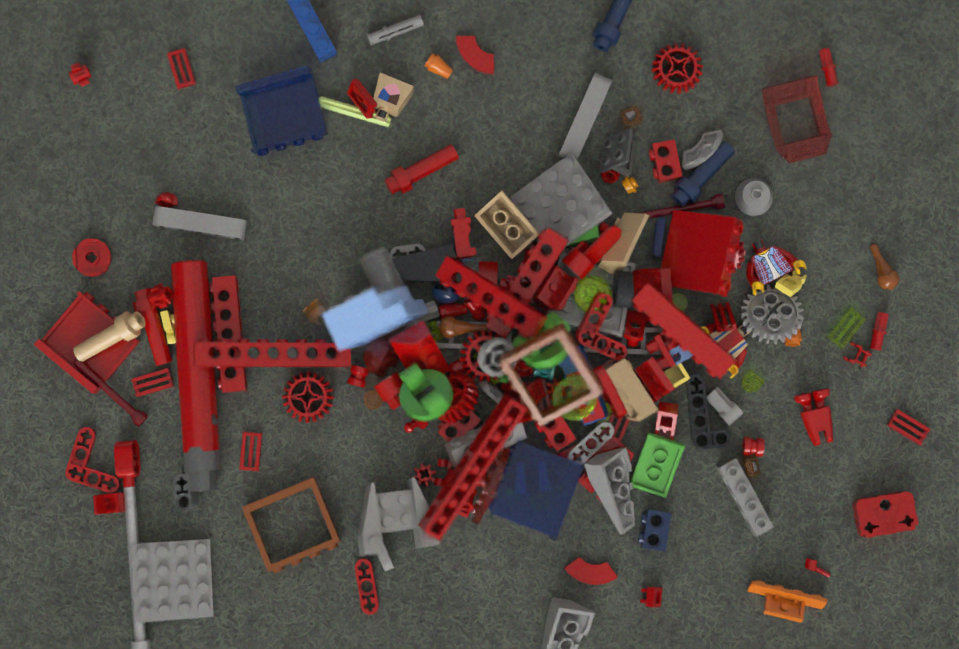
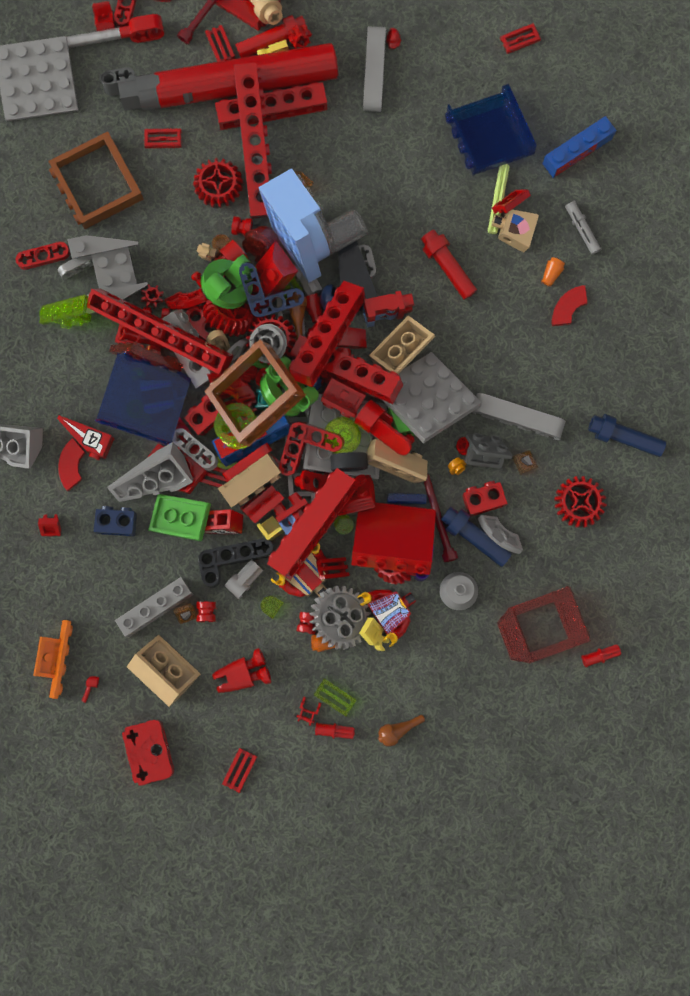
camera: 85 degrees right, 5 degrees down
none -> clear neon green bracket [39,295,91,329]
none -> slope [57,415,114,460]
none -> tan slope [127,635,201,707]
none -> red tile [164,289,207,309]
none -> tan plate [197,243,219,261]
none -> tan plate [207,330,231,352]
none -> dark blue beam [239,262,304,317]
none -> red wheel [296,612,316,635]

